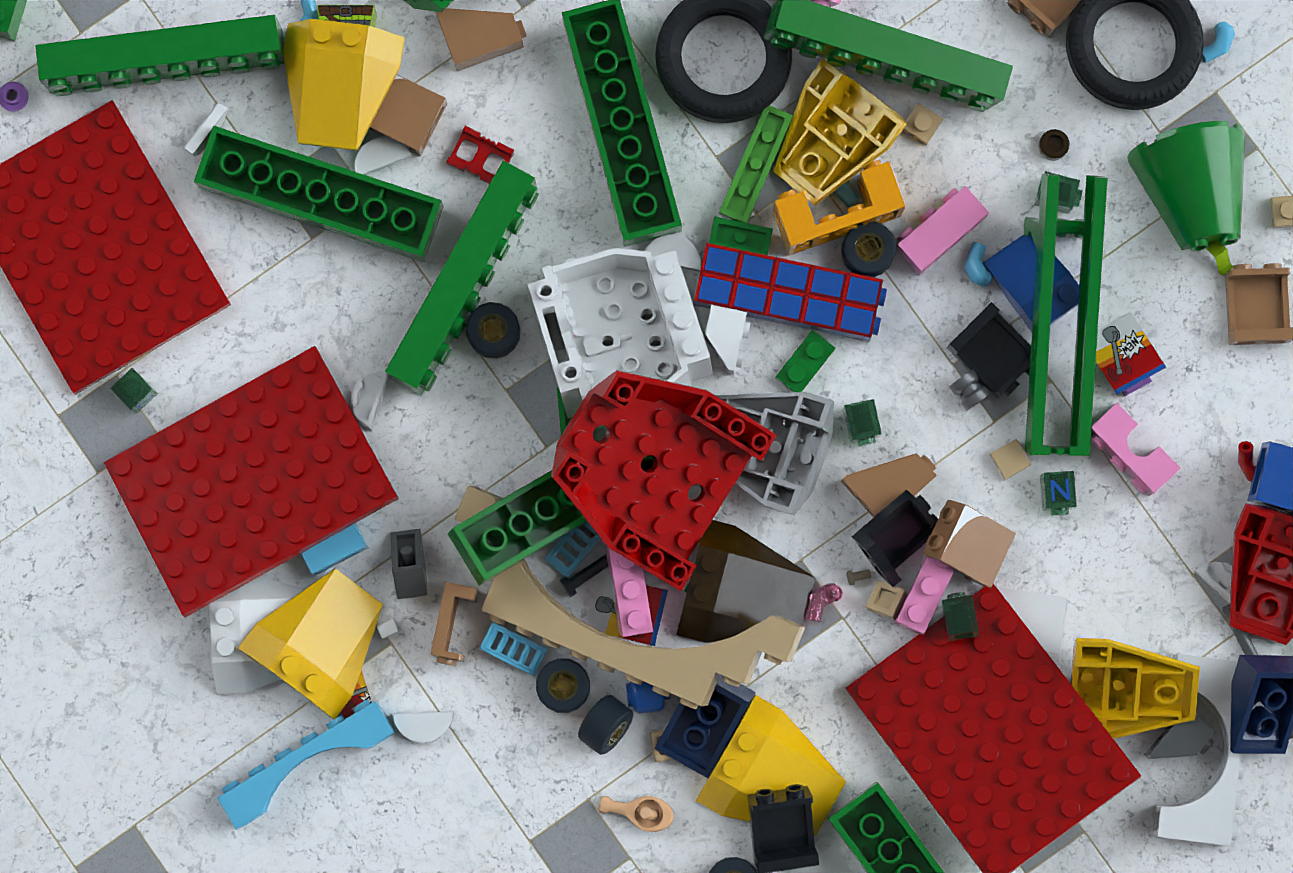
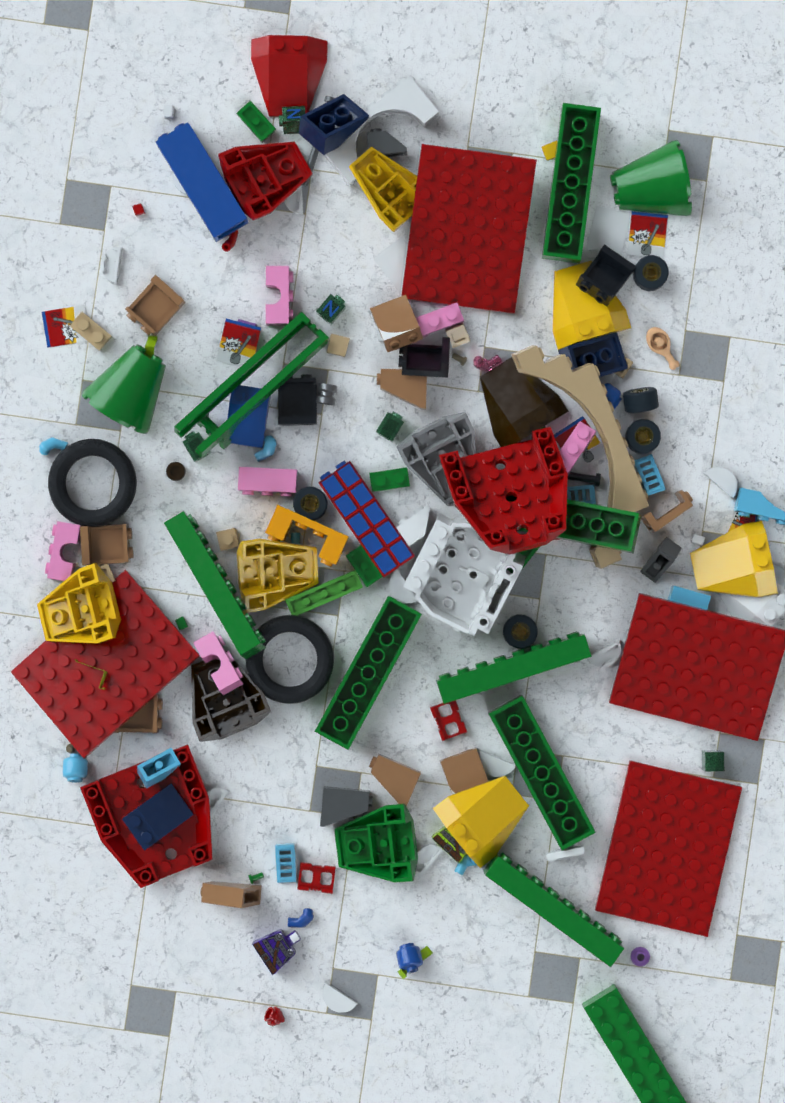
camera: 140 degrees left, 5 degrees up
clear green brick [942,592,979,641] -> none

